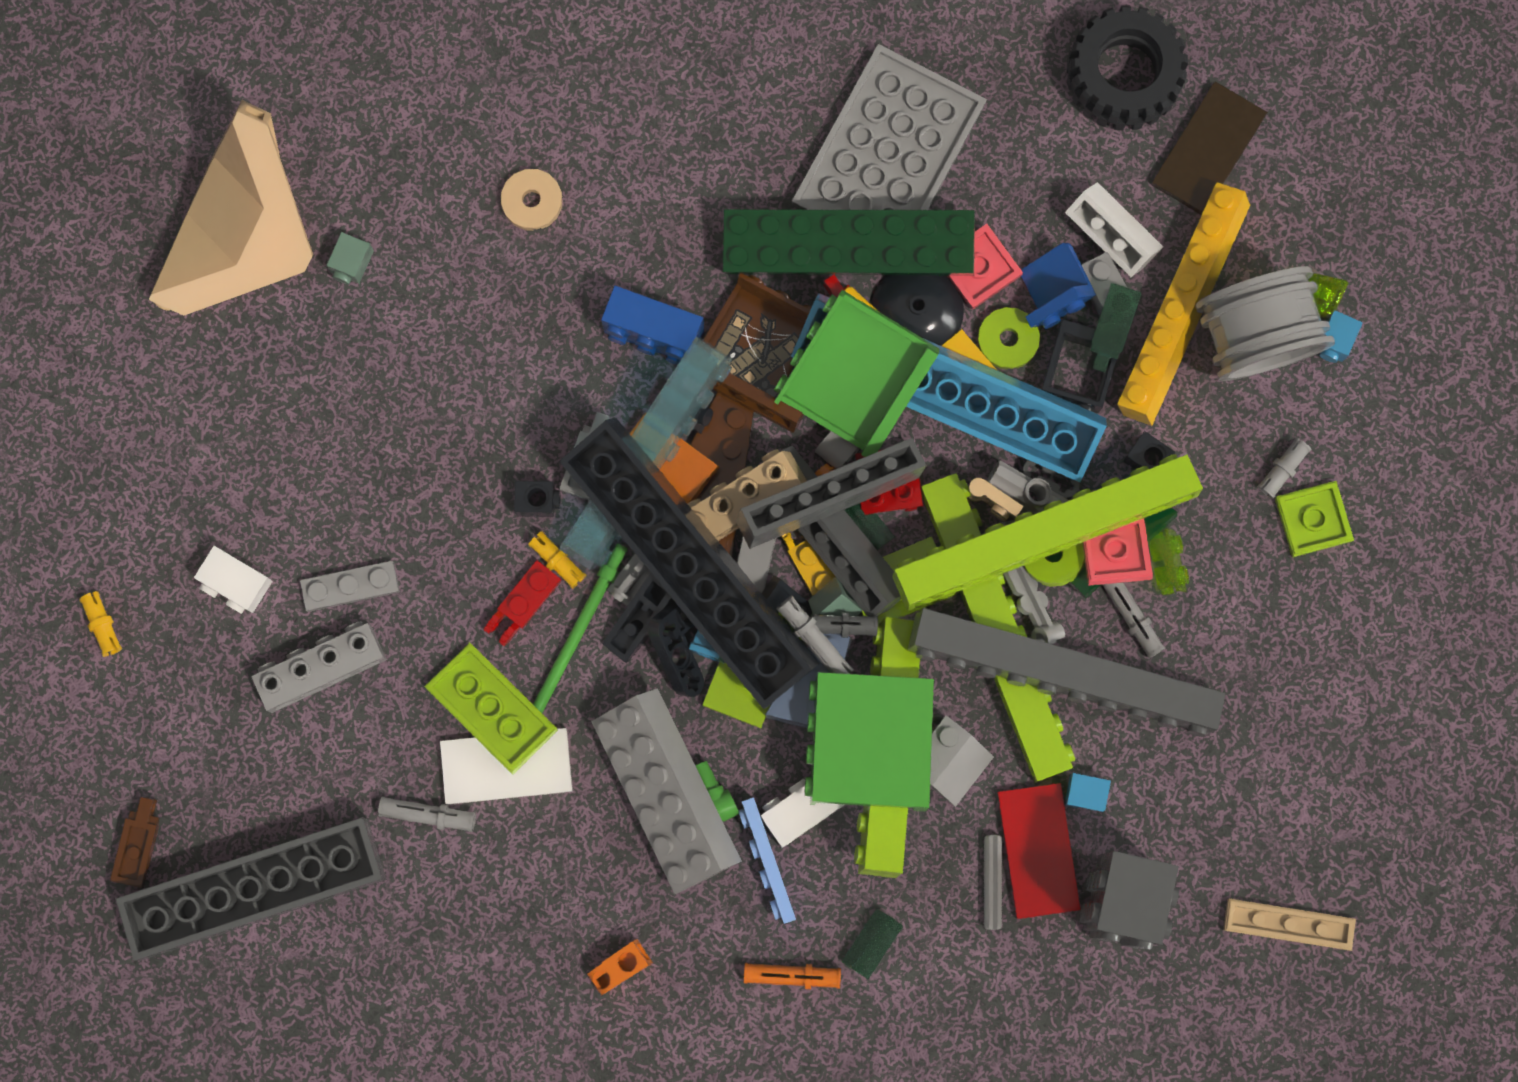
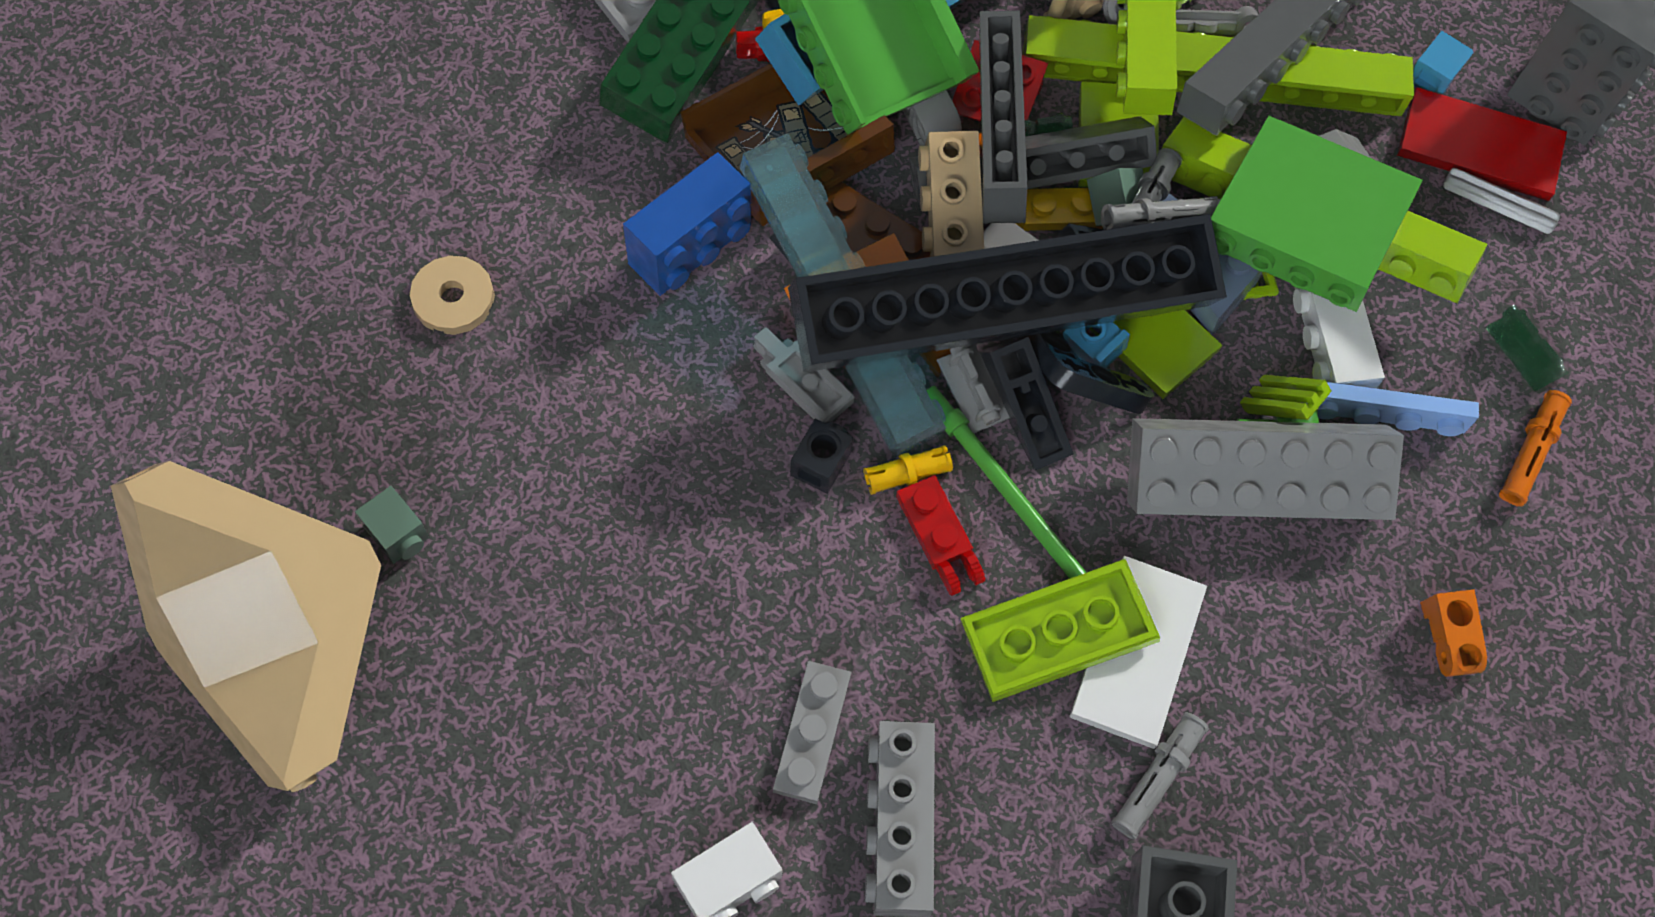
camera: 70 degrees left, 15 degrees down
none -> lime tile [1240,375,1332,420]

